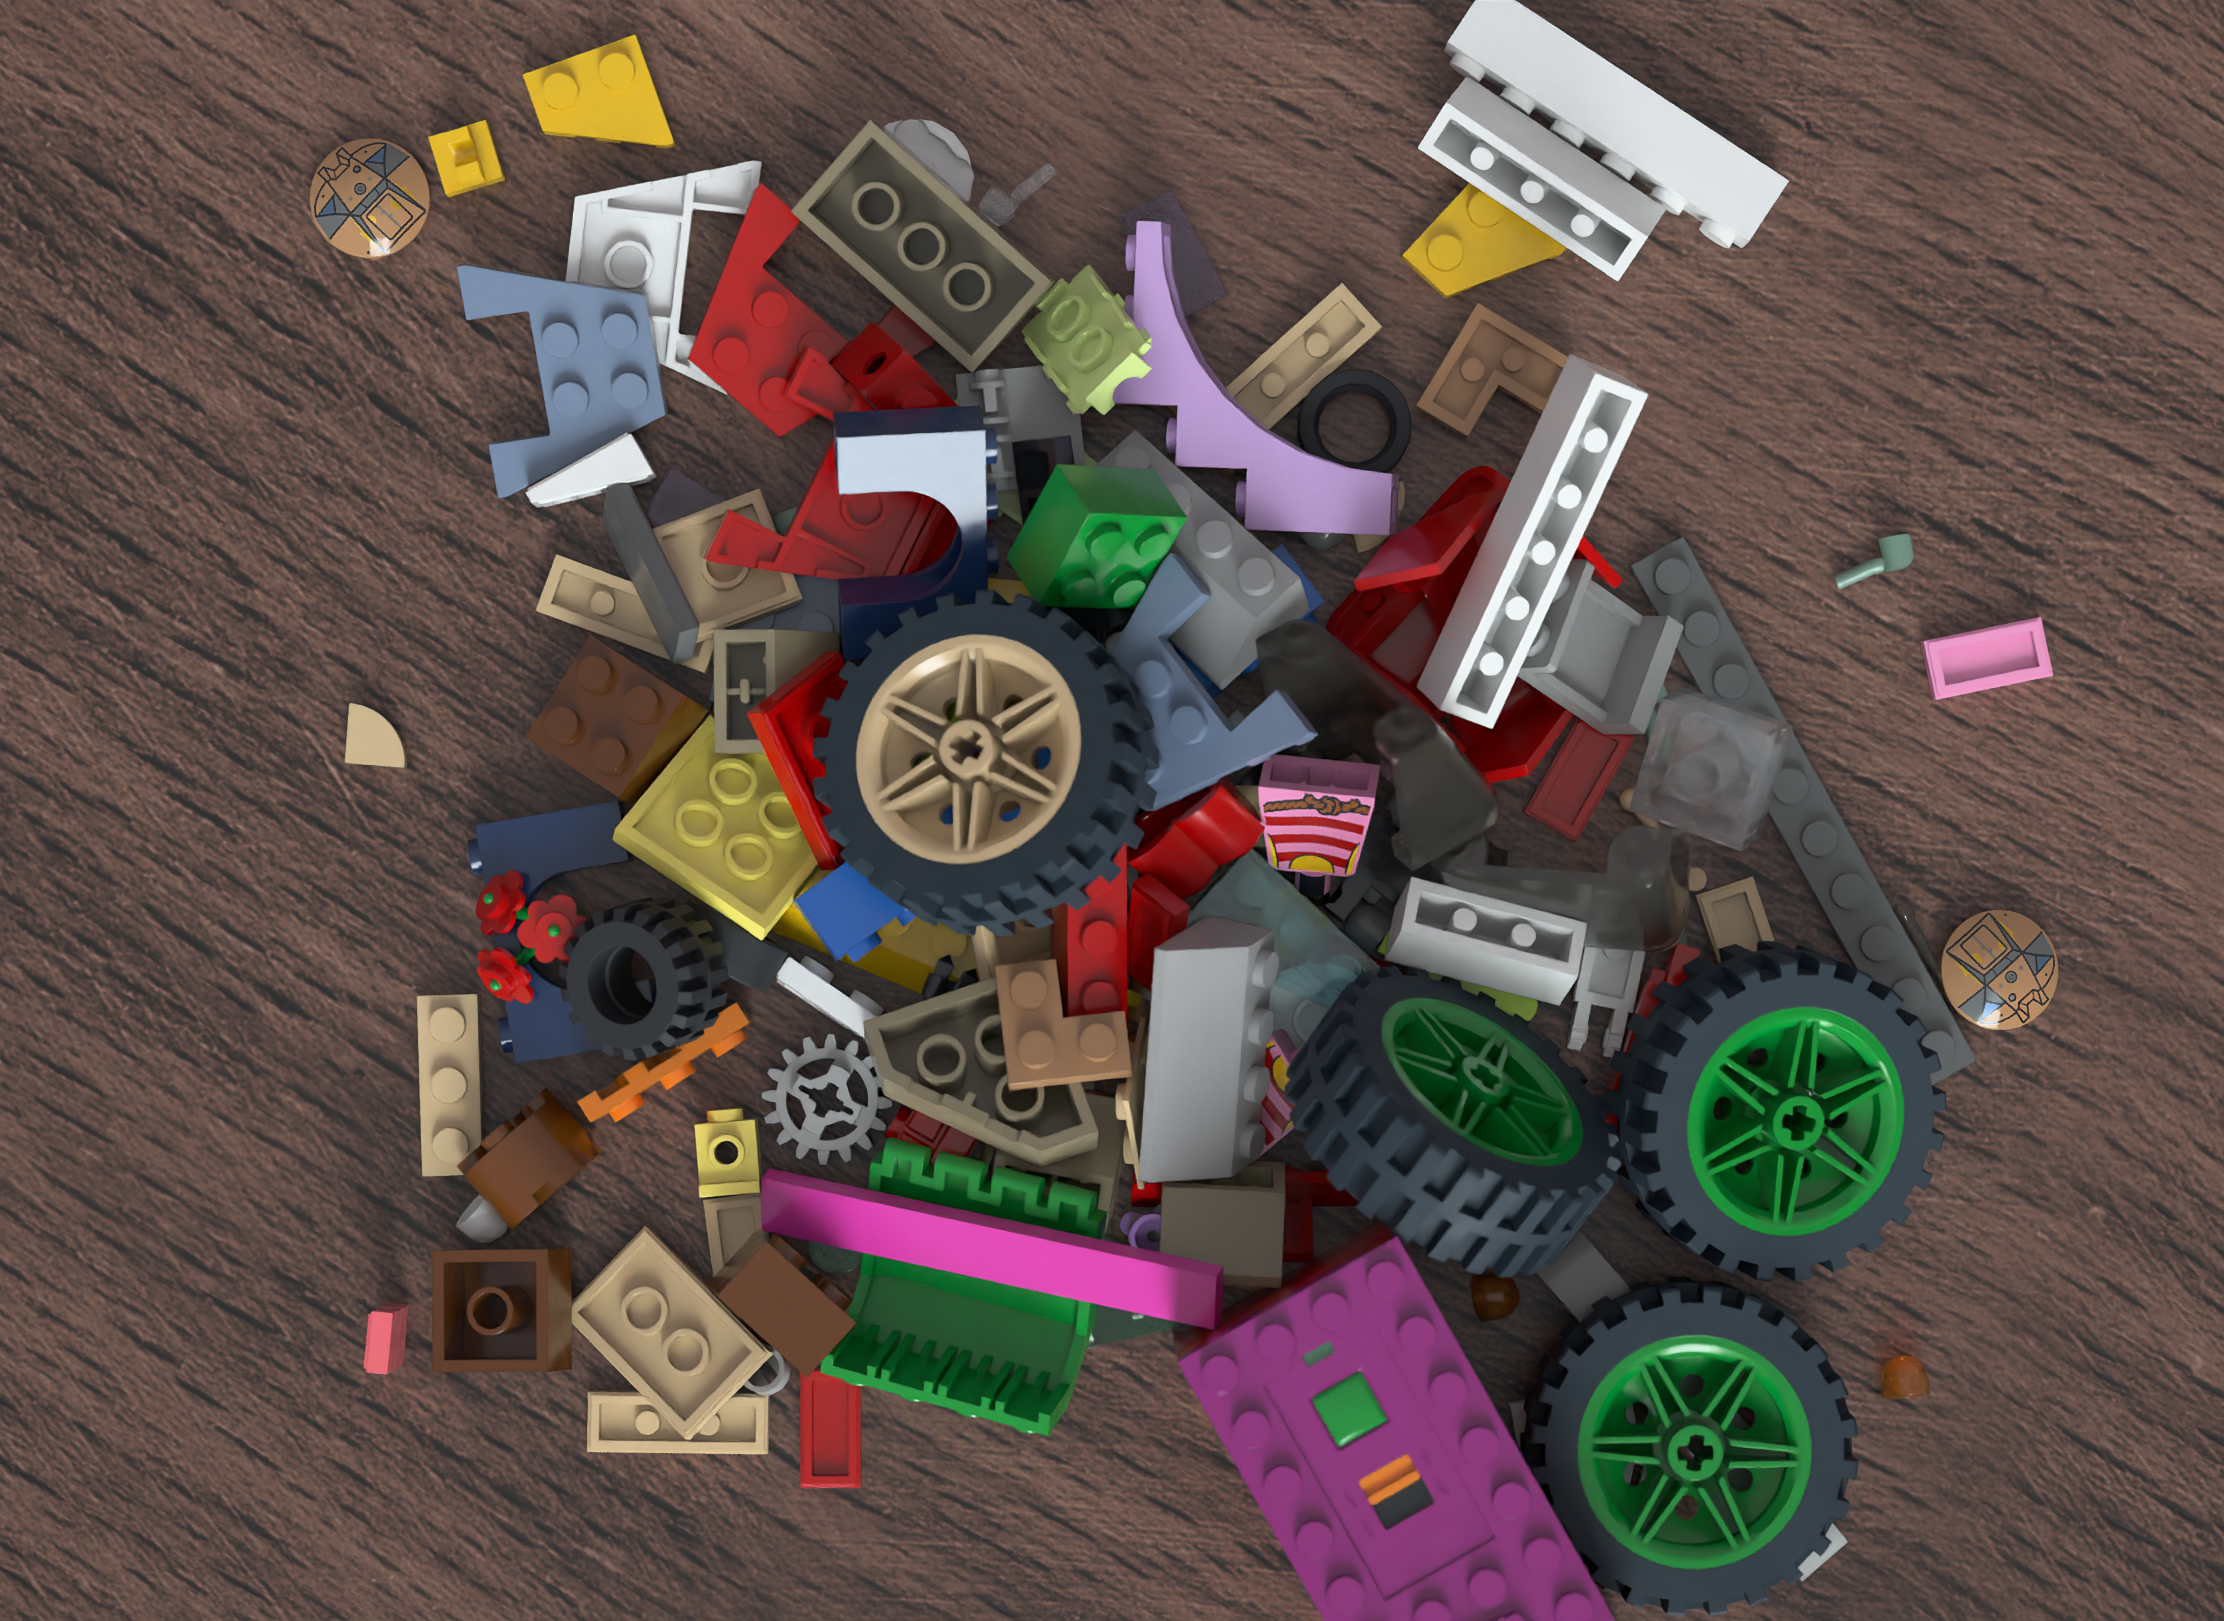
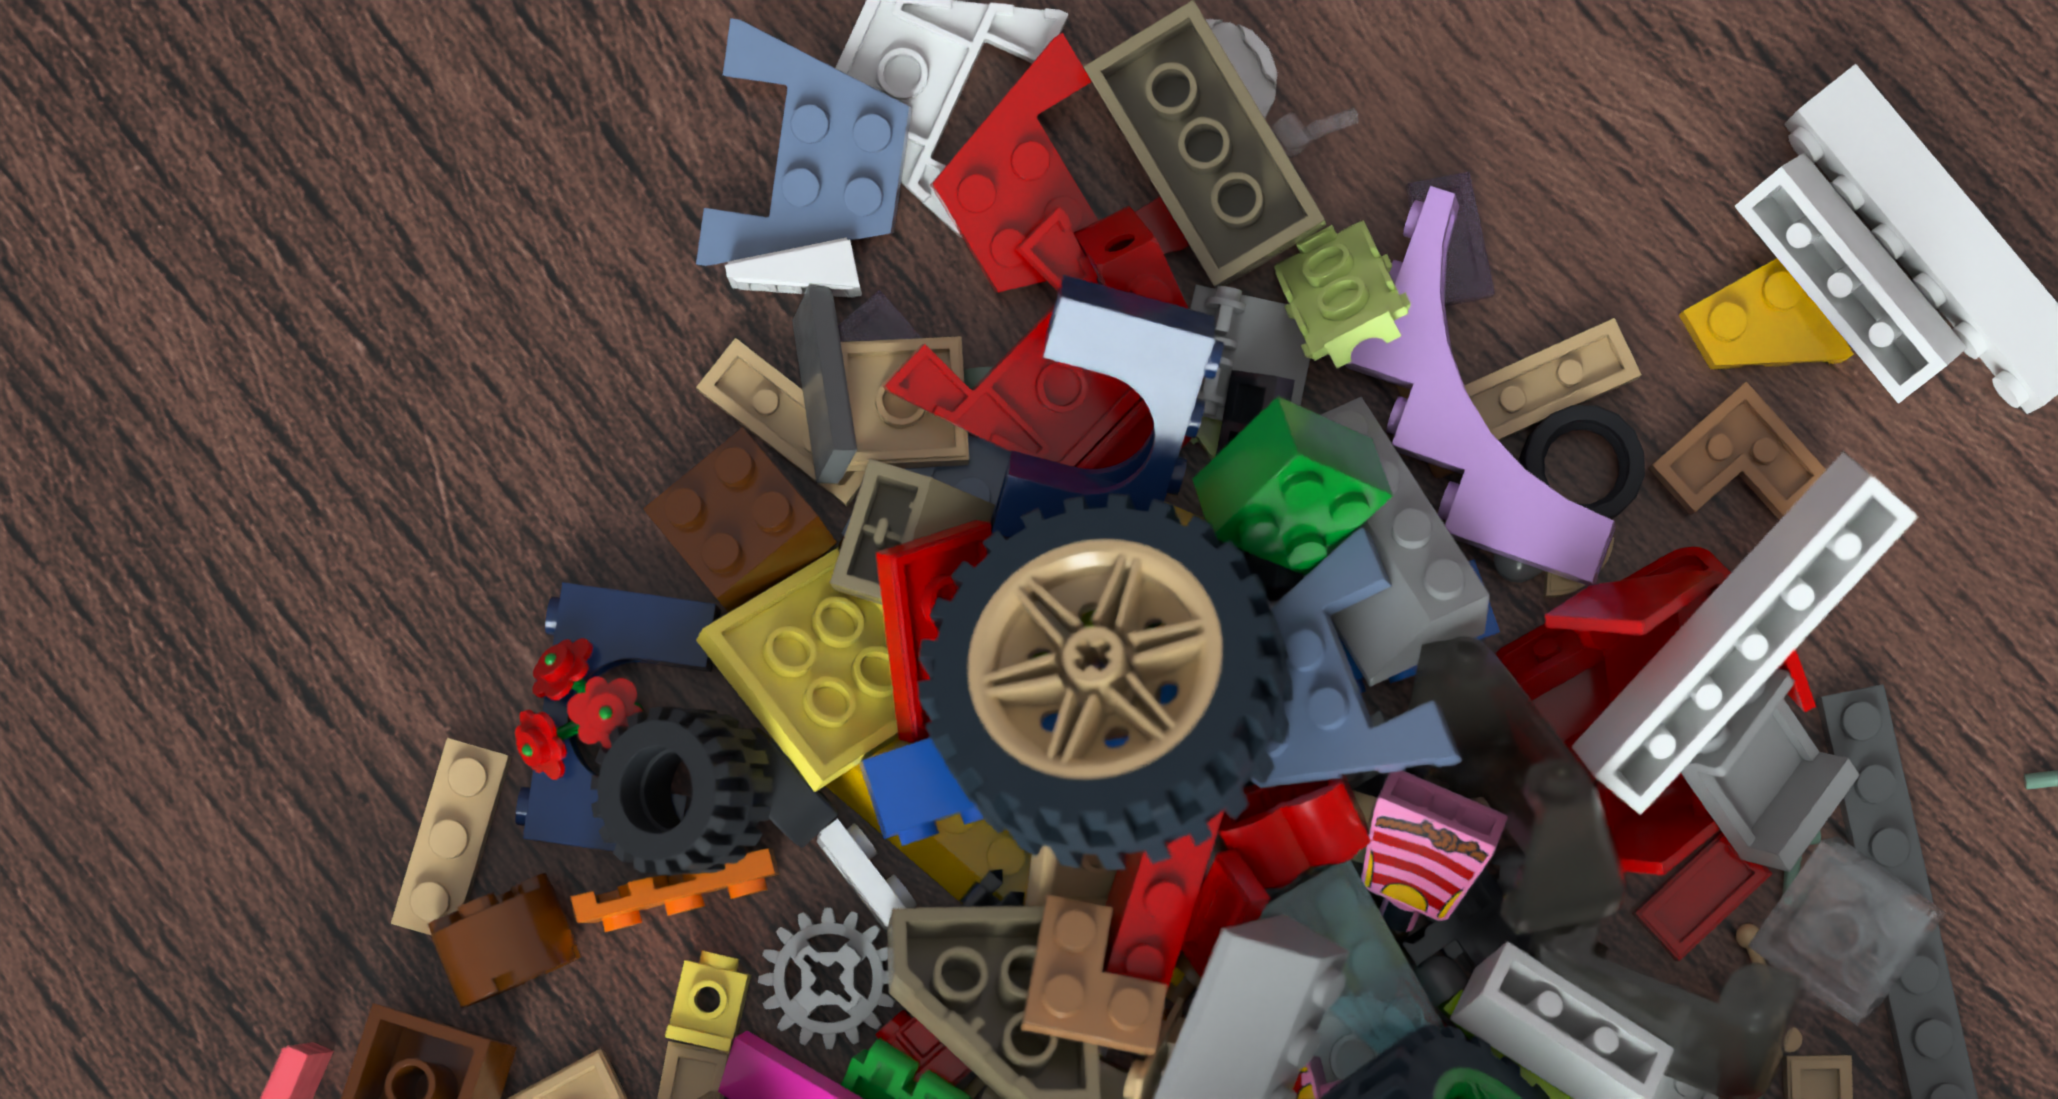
camera: 25 degrees right, 5 degrees down
tan tile [345,703,407,768] -> none
white hinge [456,1194,508,1243] -> none

